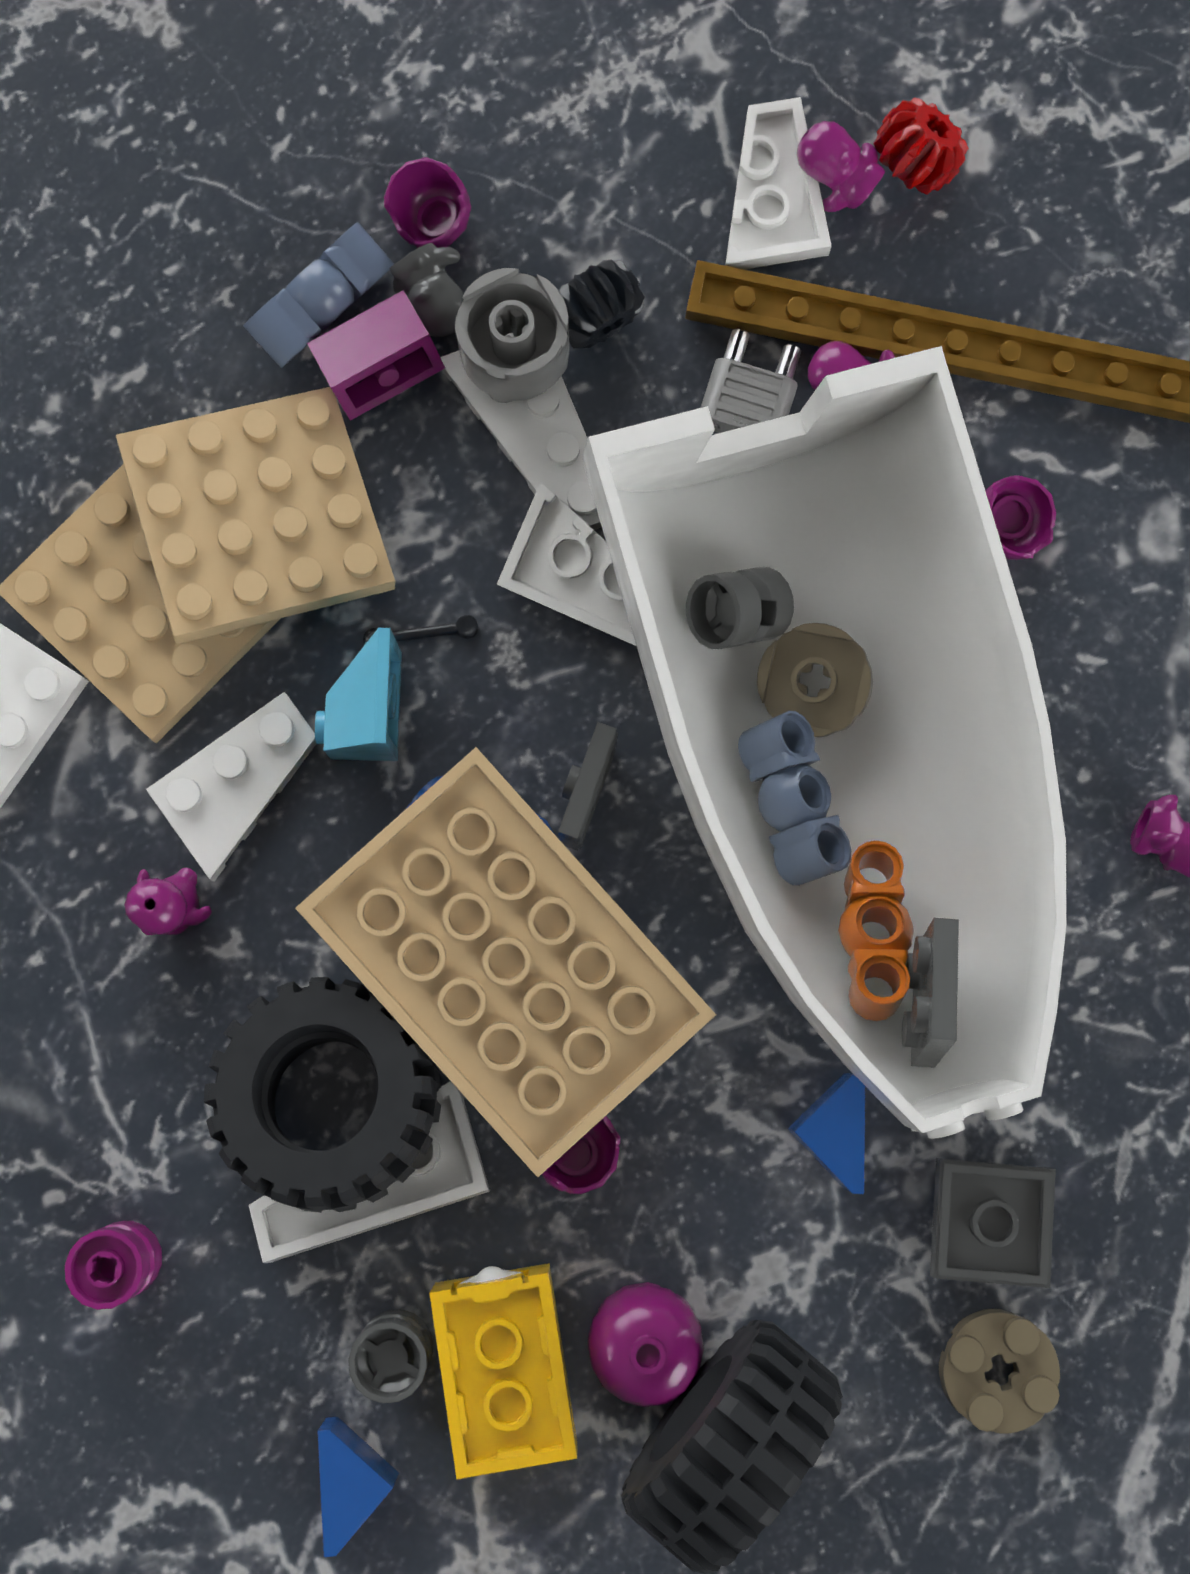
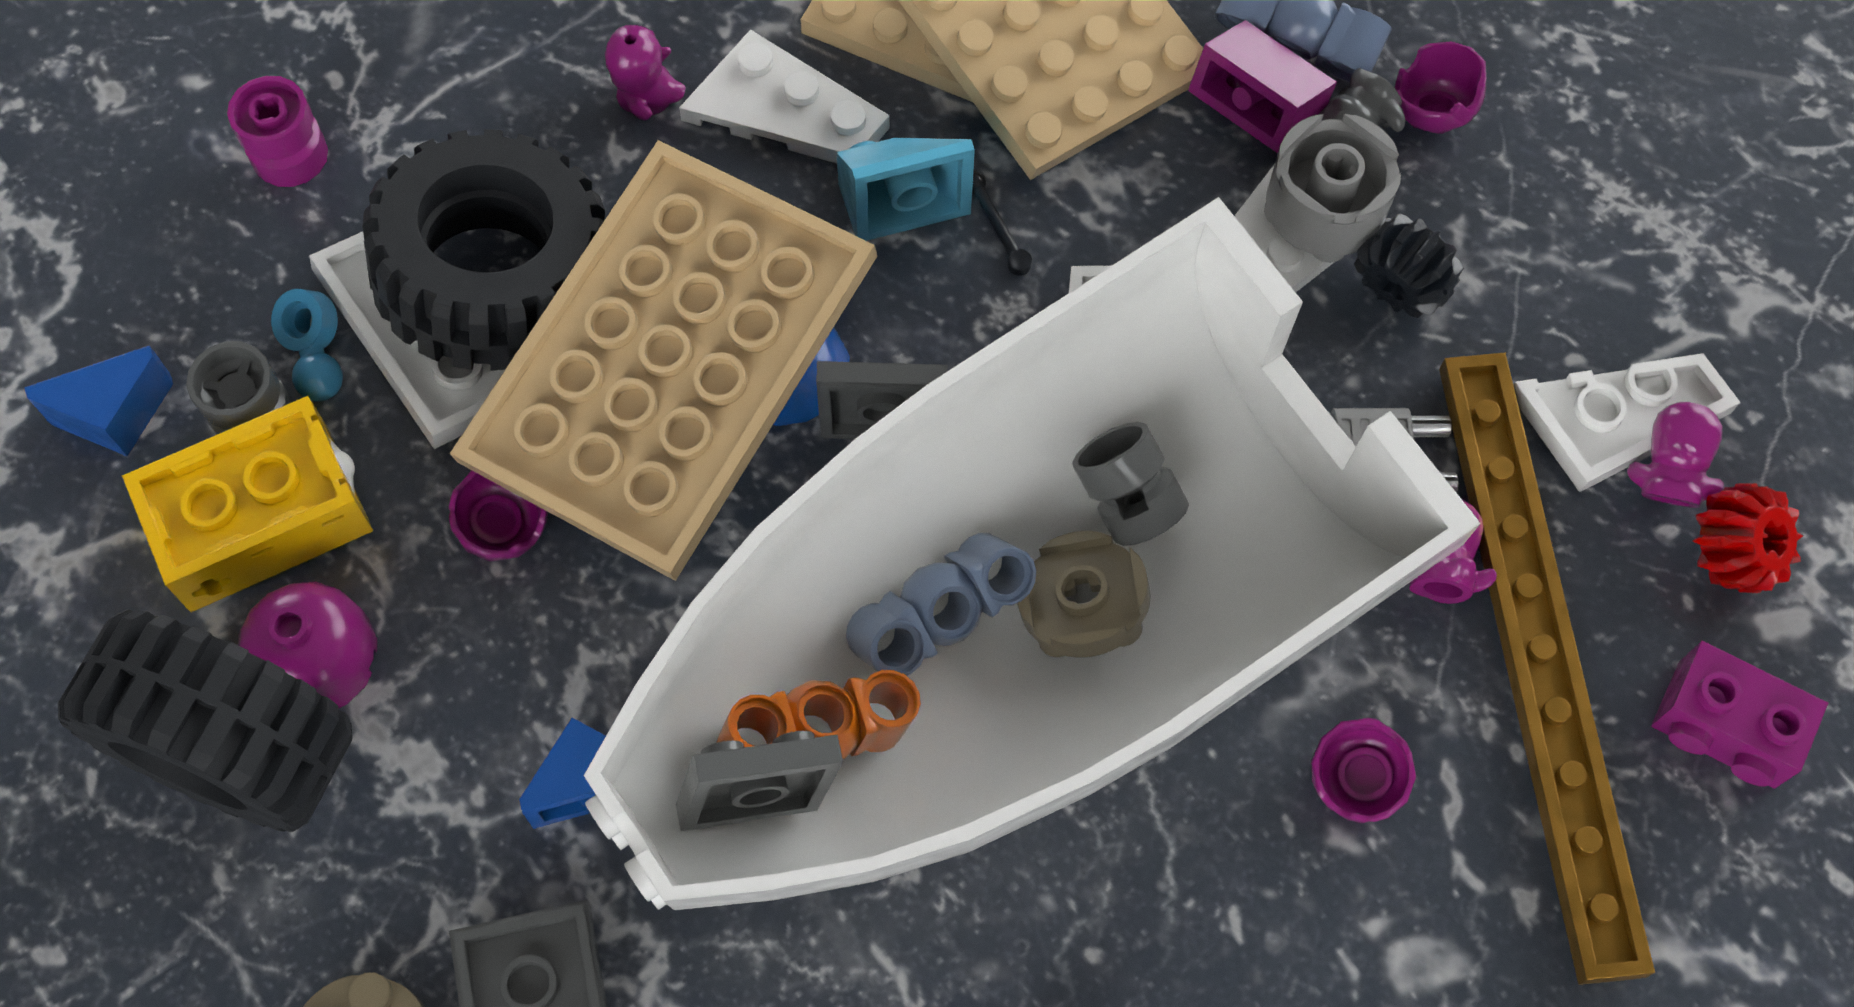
camera: 75 degrees right, 15 degrees down
none -> dark azure plate [271,289,343,401]
none -> magenta brick [1651,641,1828,789]

